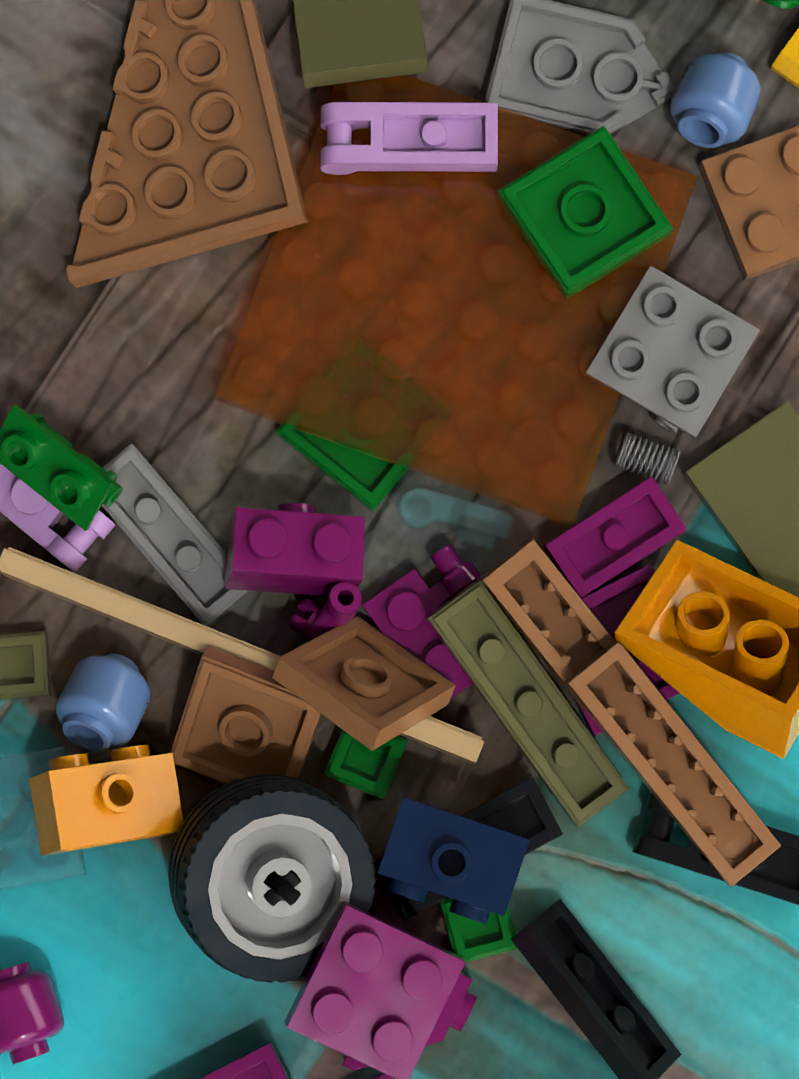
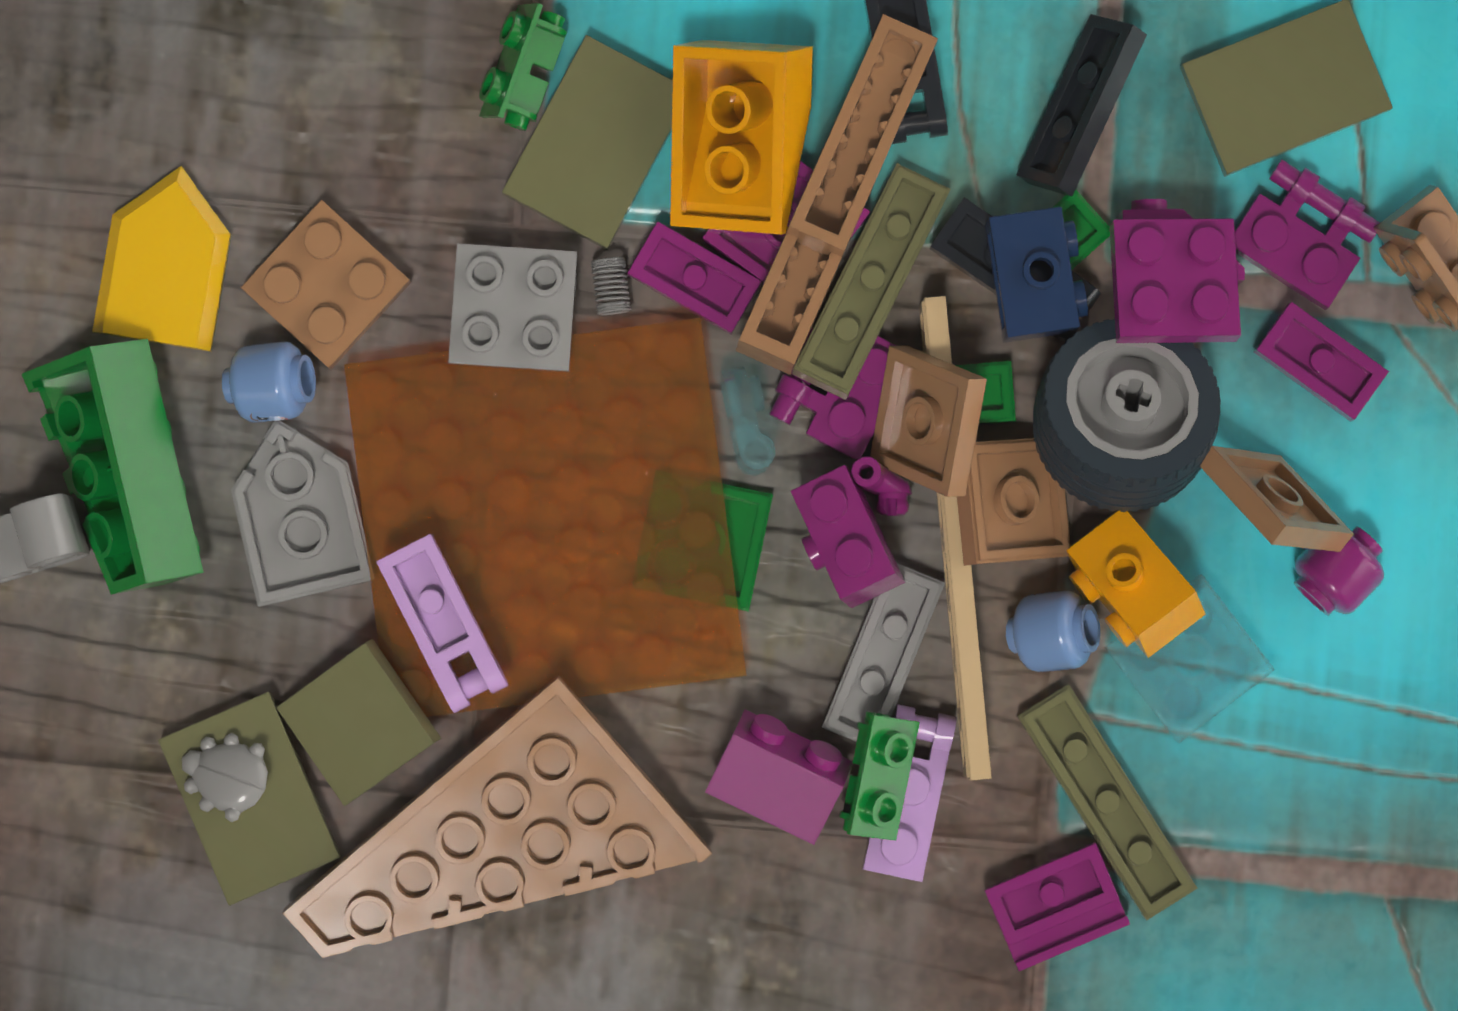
camera: 125 degrees left, 5 degrees up
green tile [497,126,674,300] -> none
none -> magenta brick [705,709,853,845]
none -> medium nougat tile [1200,446,1354,552]

